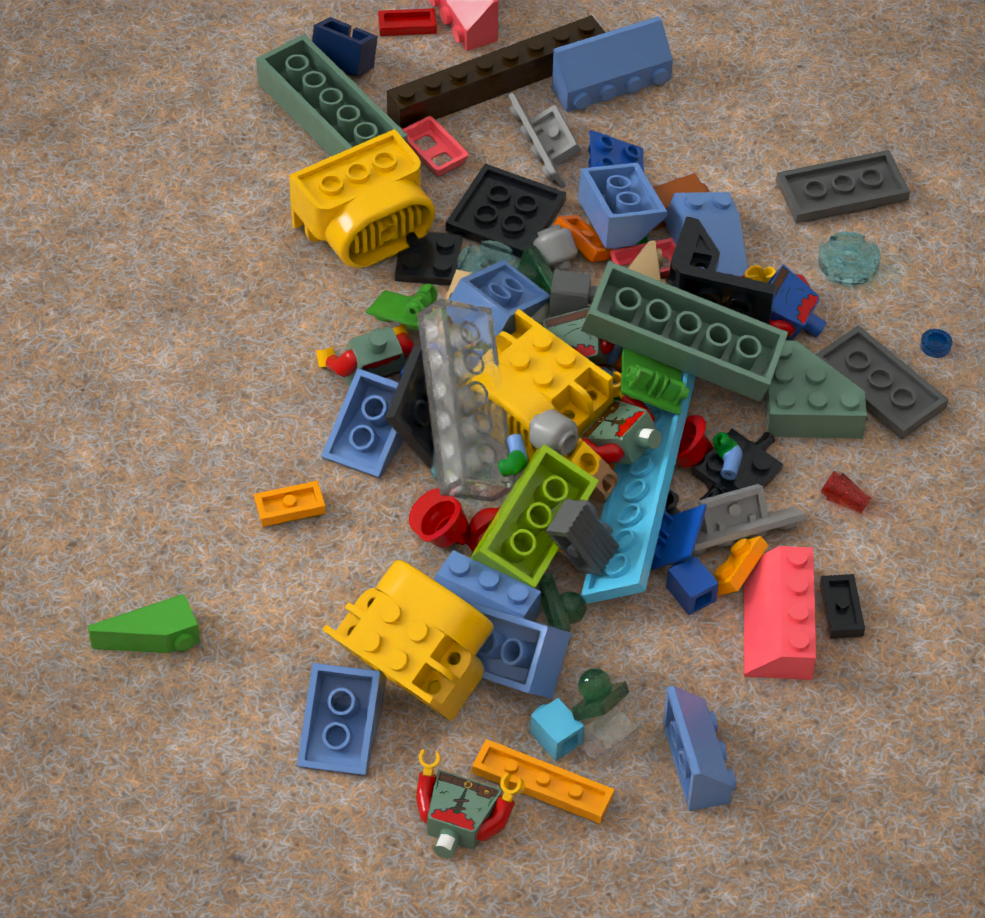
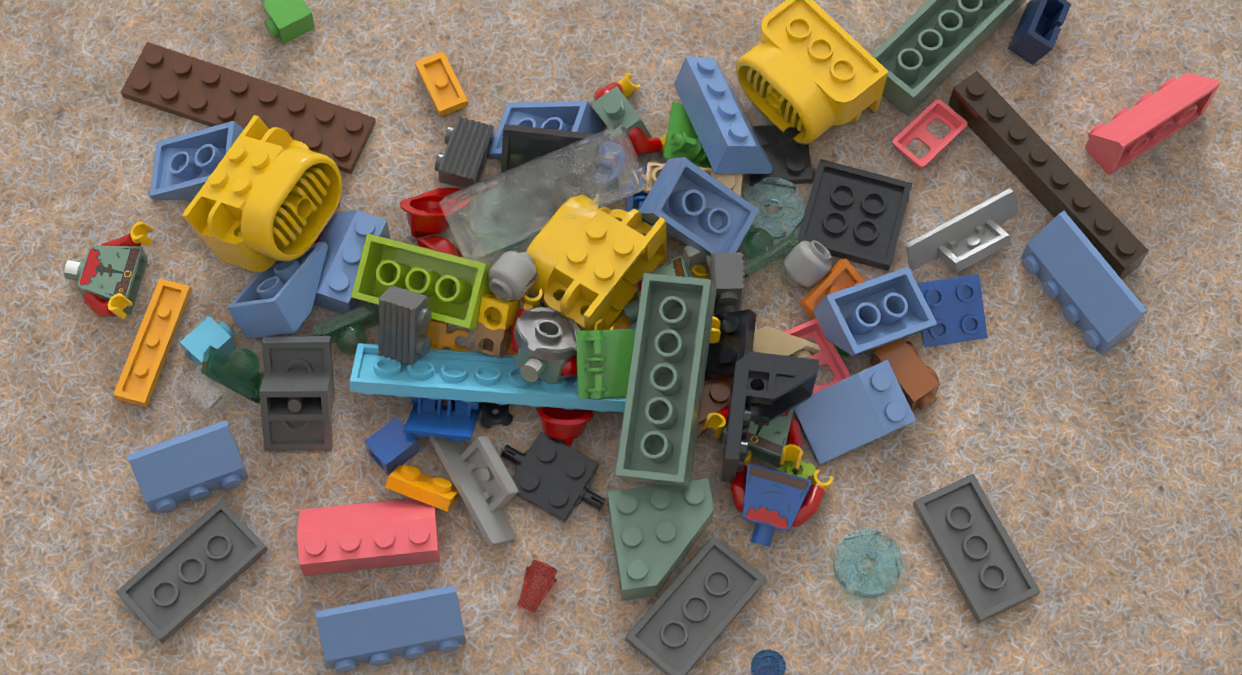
camera: 80 degrees right, 15 degrees up
red tile [378,8,437,36] -> none
green arm [498,434,528,477] -> none
arm [712,432,743,480] -> none
black plate [820,574,865,638] -> none
none -> dark grey plate [116,500,268,644]
none -> reddish brown plate [121,42,376,174]
none -> dark grey bracket [259,336,335,450]
none -> medium blue slope [315,585,466,672]
none -> dark grey brick [435,116,495,192]
none -> flat silver tile [514,307,580,361]
none -> medium blue slope [674,57,773,174]

